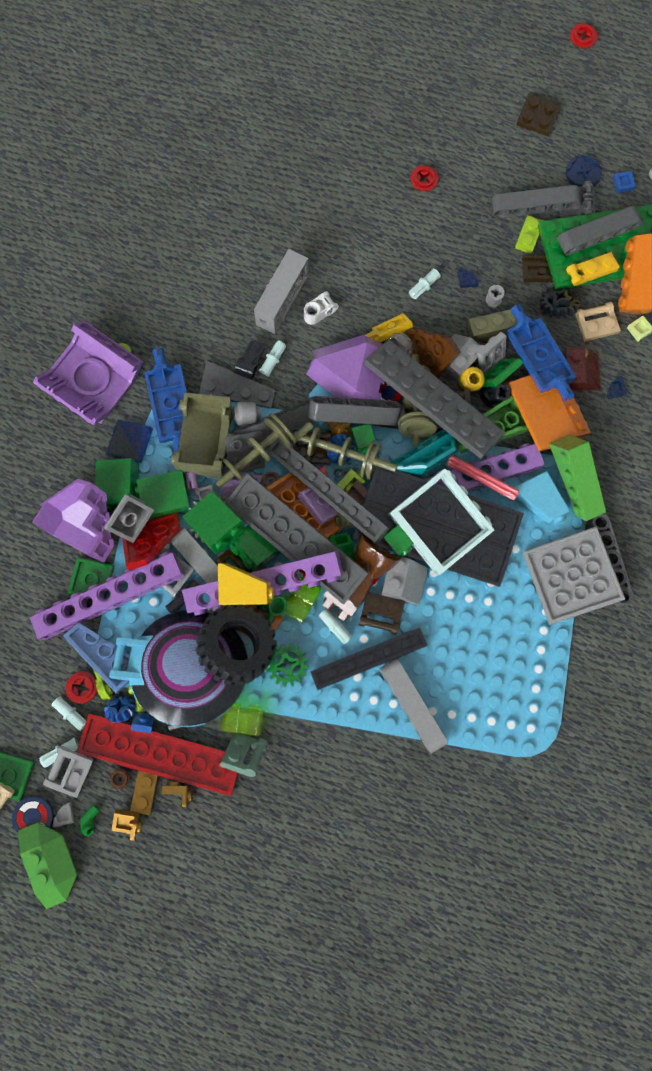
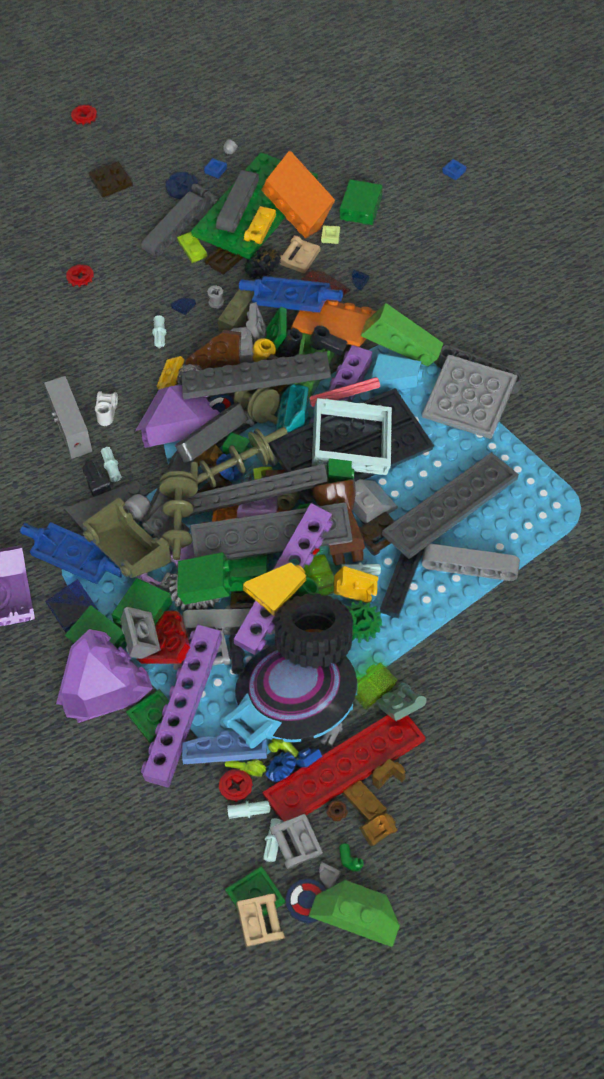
camera: 45 degrees left, 20 degrees down
none -> black piece [309,326,347,356]
none -> yellow hinge [334,566,378,603]
none -> dark grey plate [382,452,519,559]

